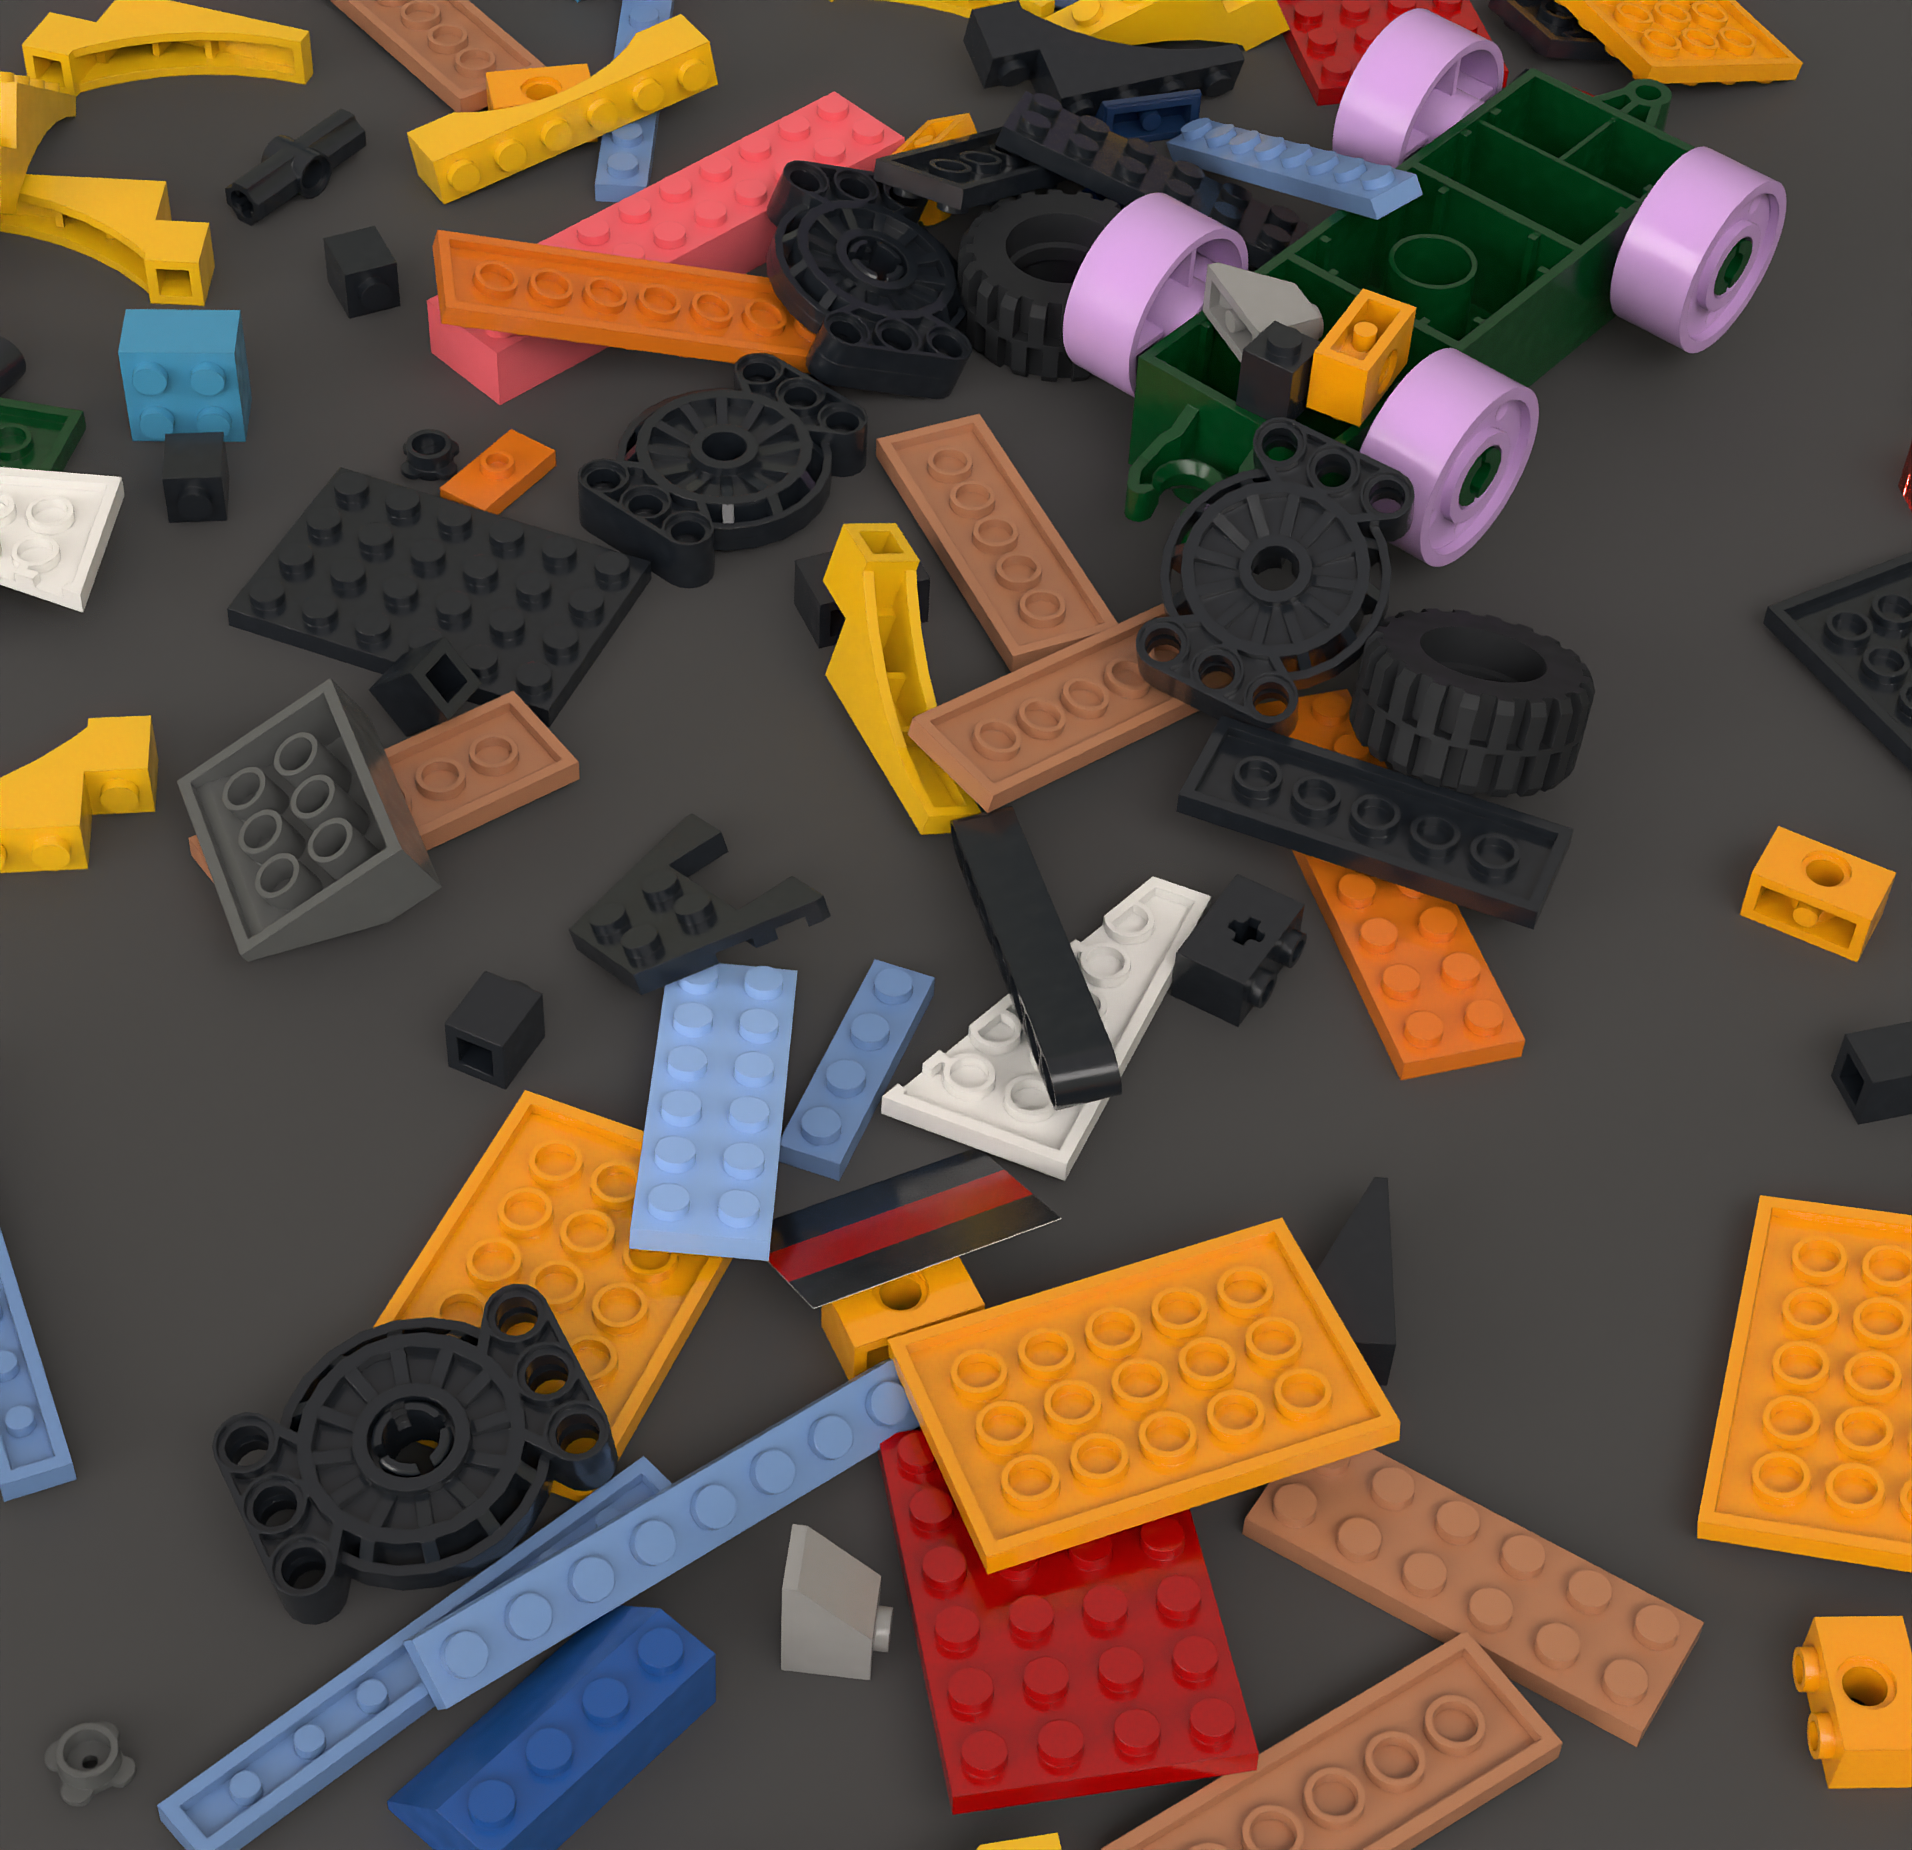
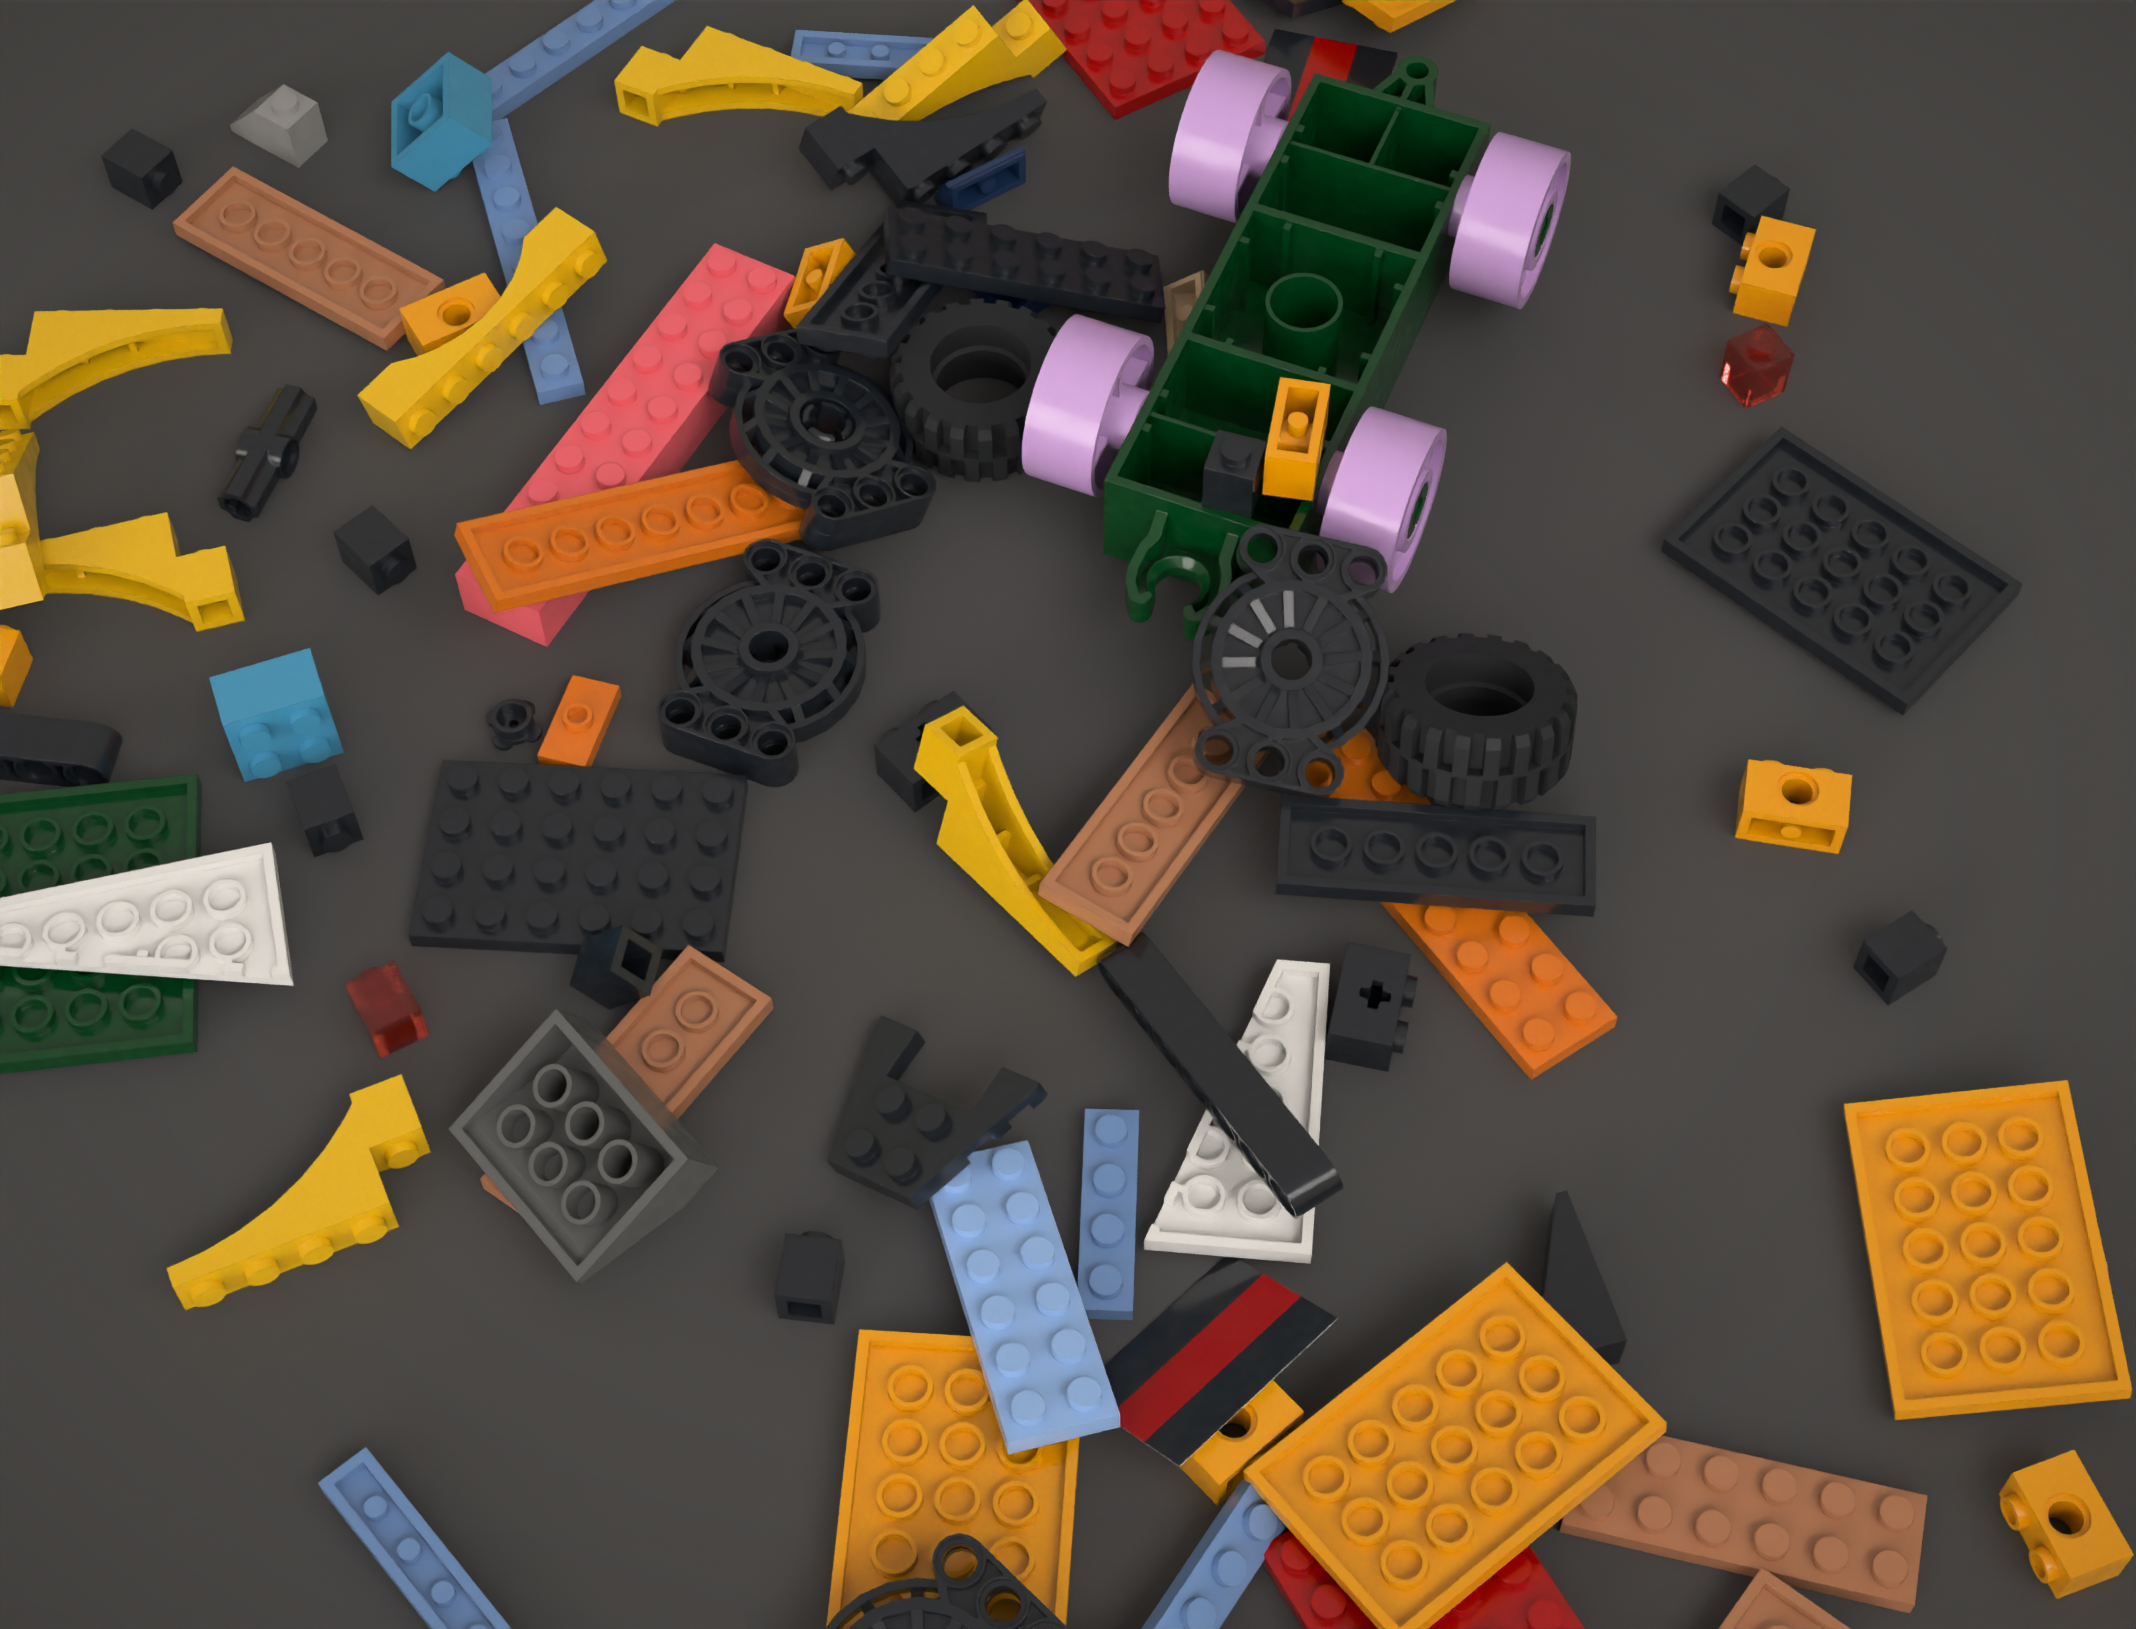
camera: 15 degrees left, 10 degrees up
nougat plate [876,414,1118,672] -> none
medium blue plate [1166,118,1423,220] -> none
light grey slope [1202,262,1324,362] -> none
none -> clear red brick [345,961,429,1059]

